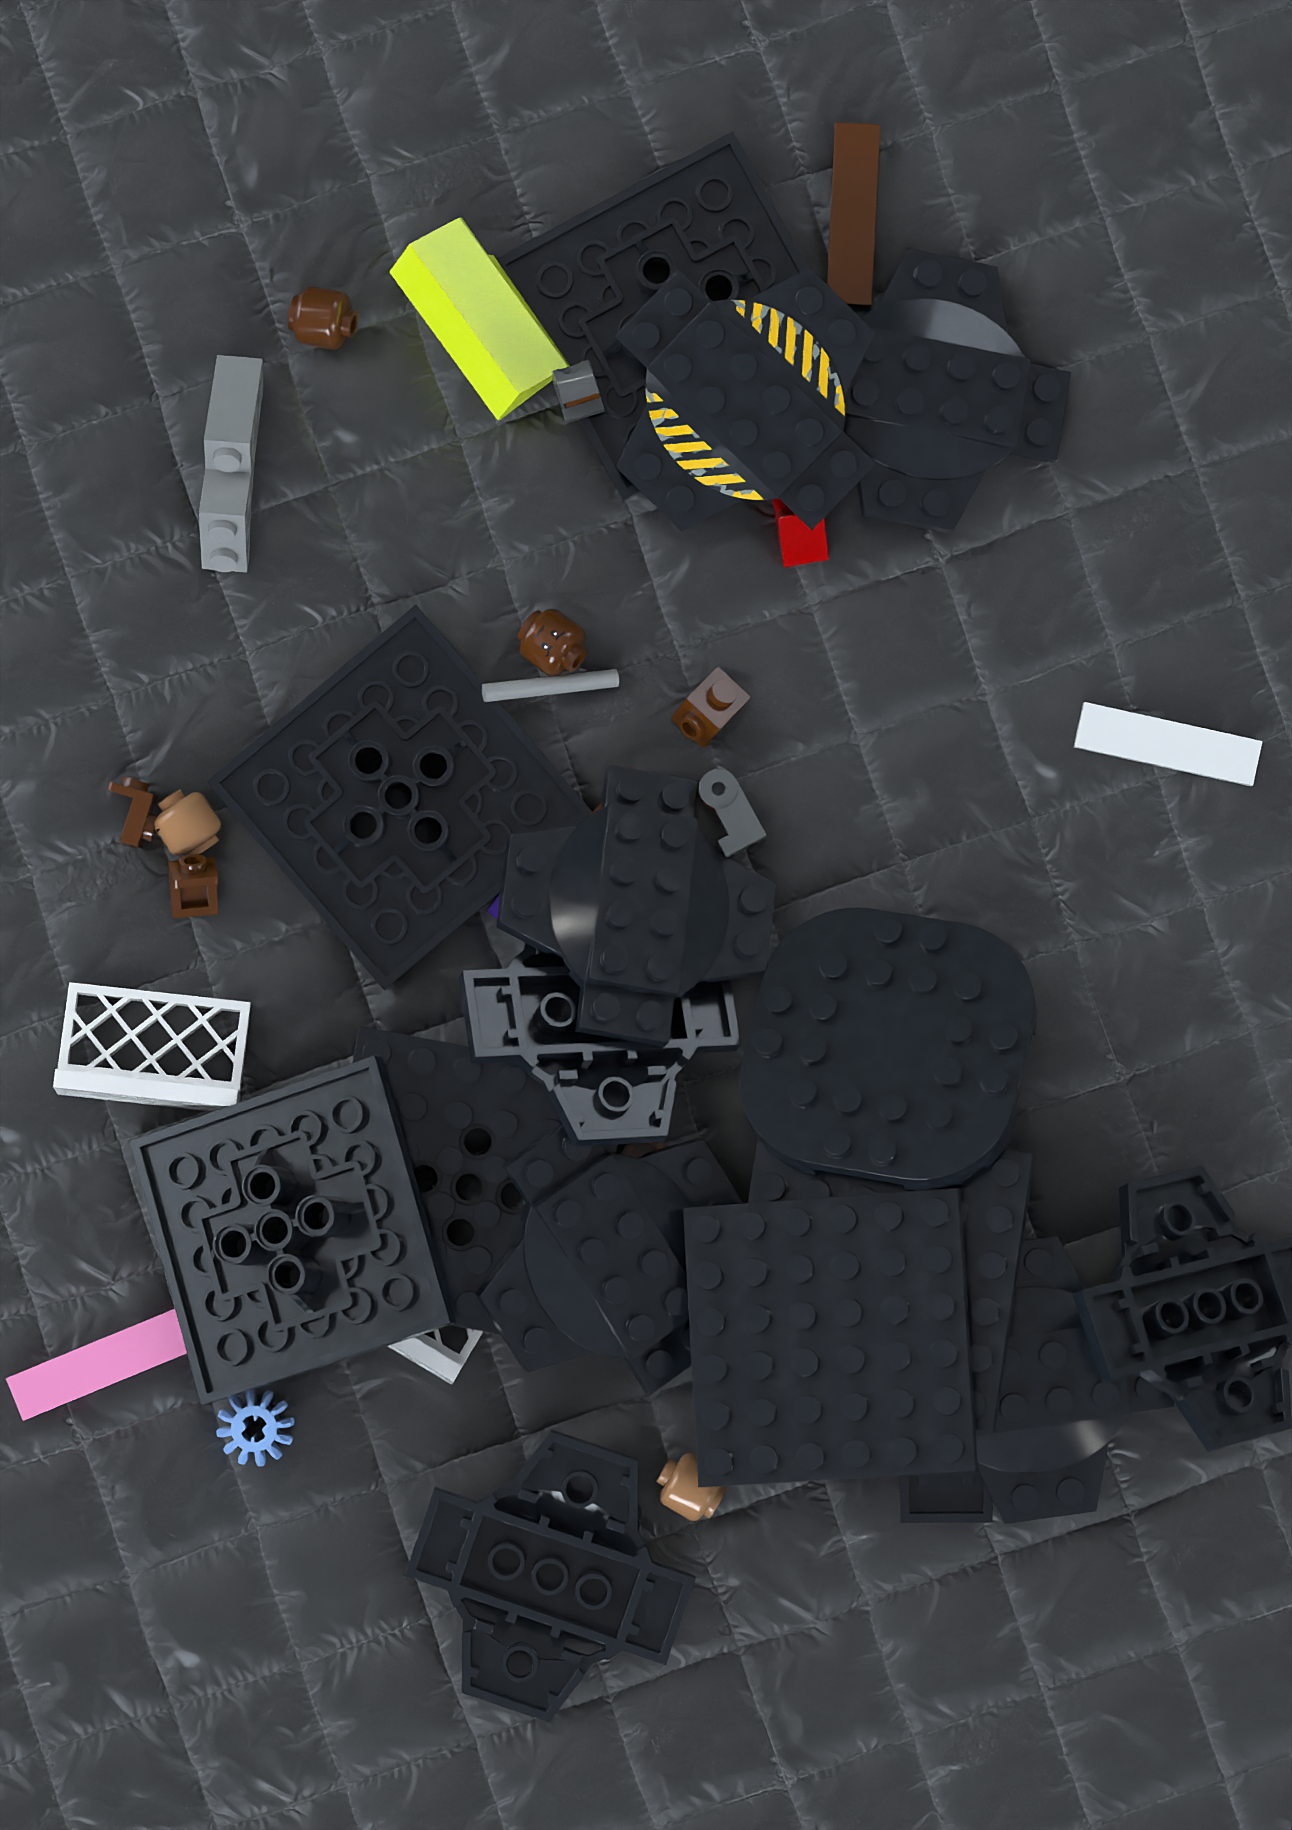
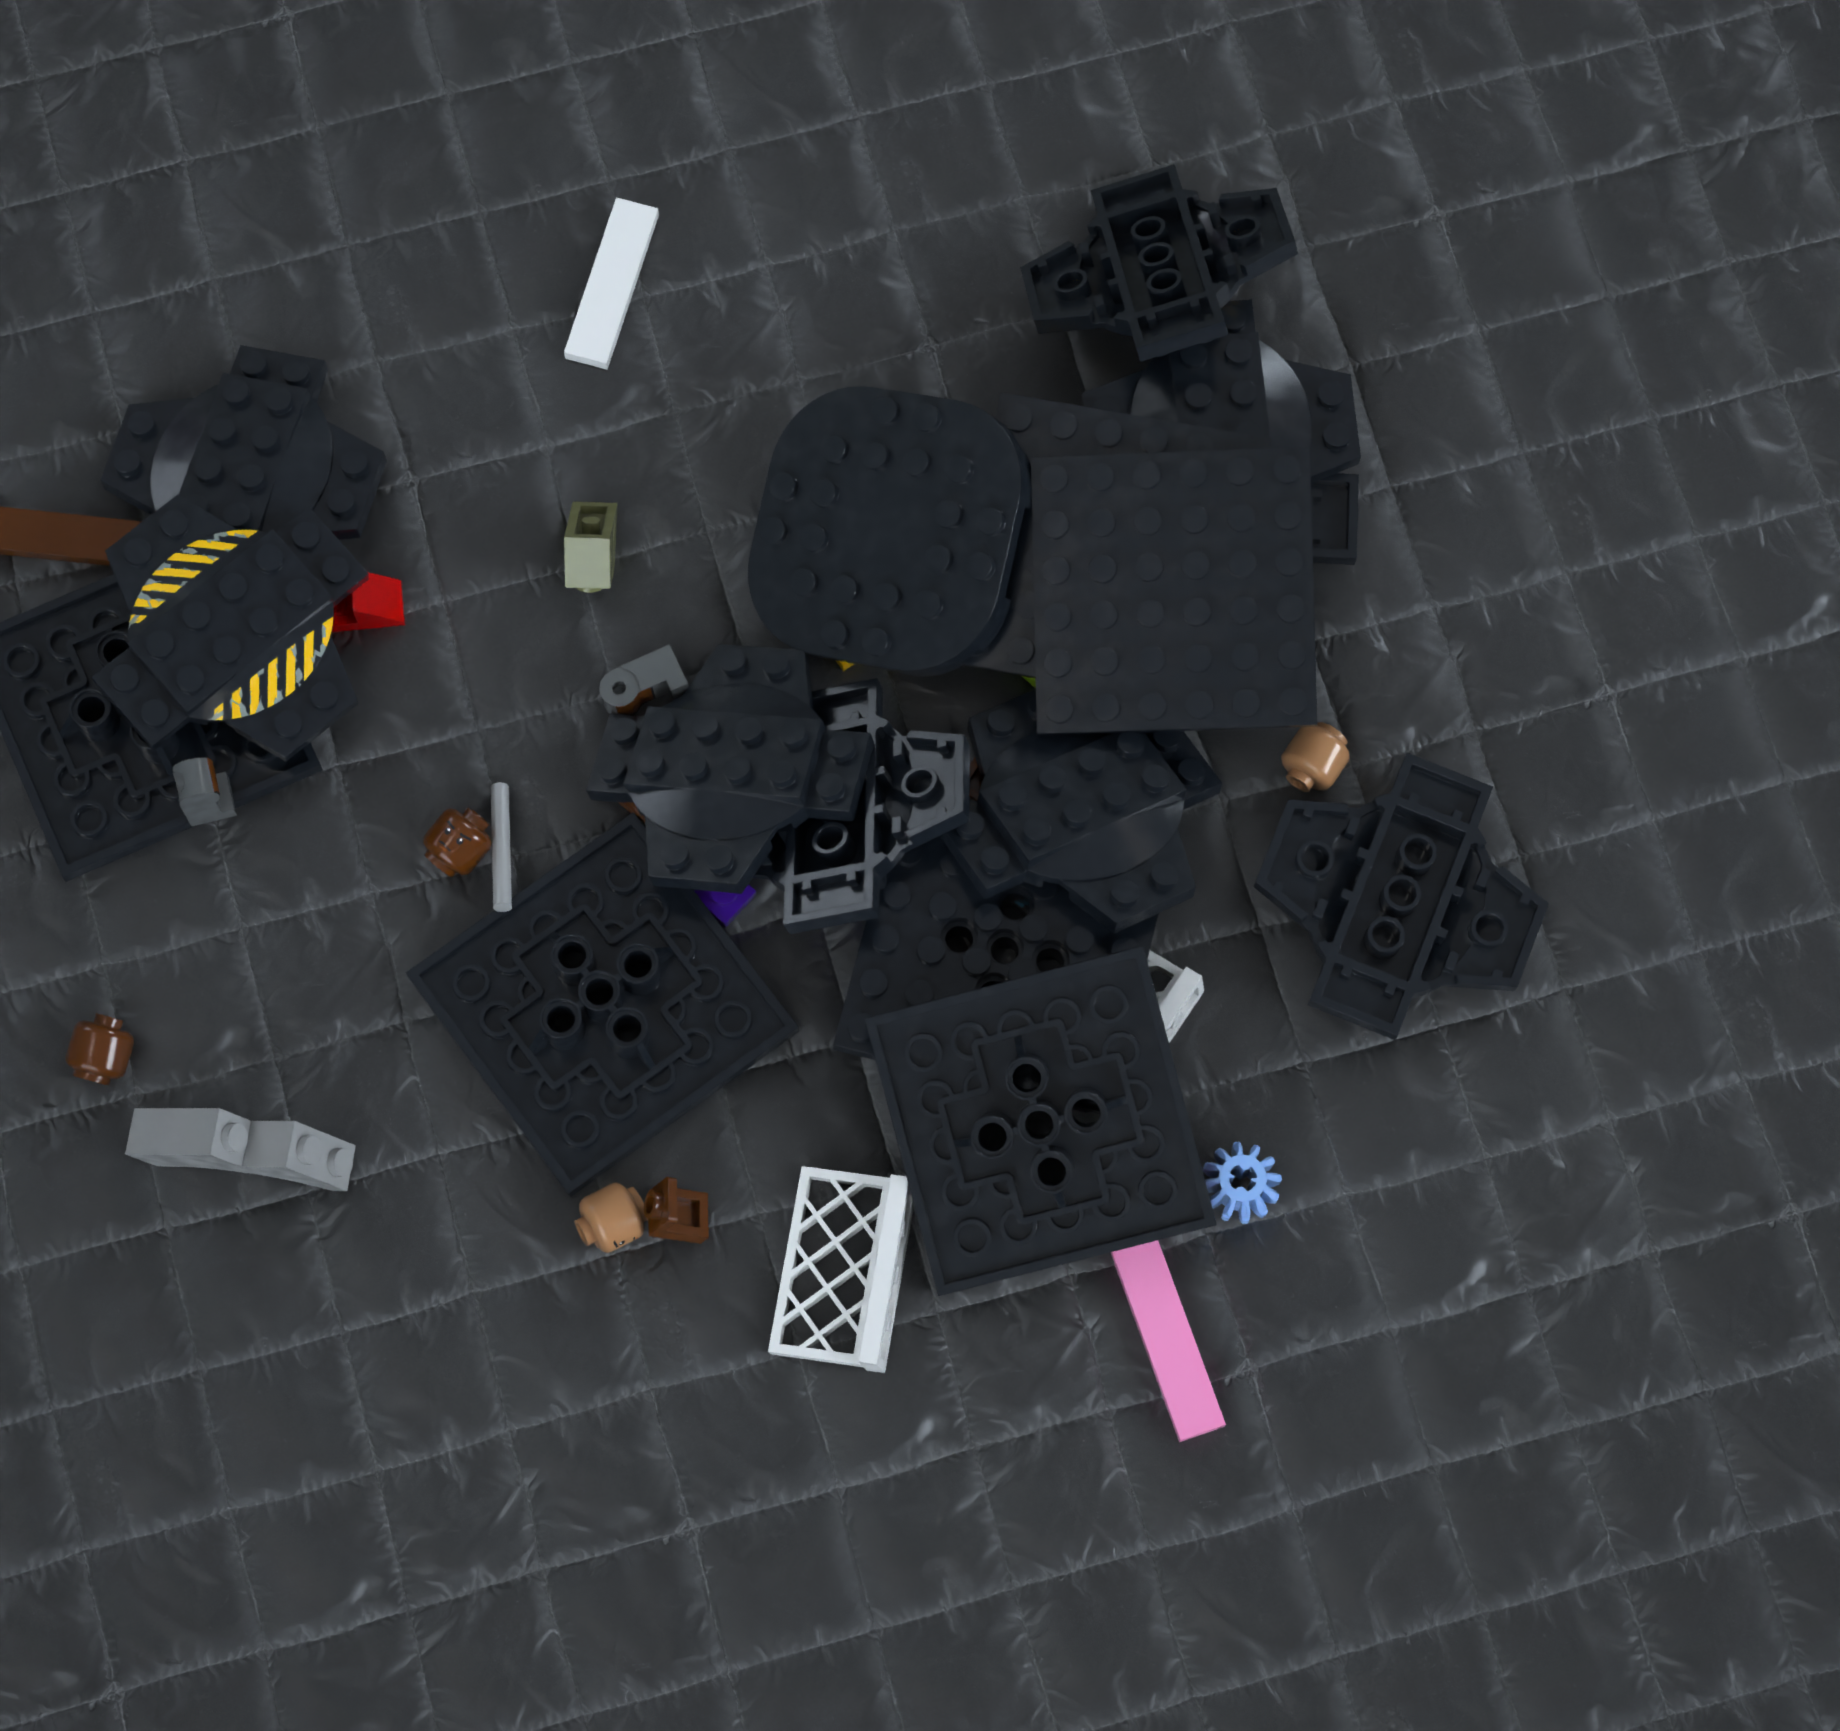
camera: 85 degrees left, 15 degrees down
reddish brown bracket [107,776,158,849] -> none
neon yellow slope [390,217,570,420] -> none
bracket [671,667,751,748] -> none
none -> slope [564,502,617,593]

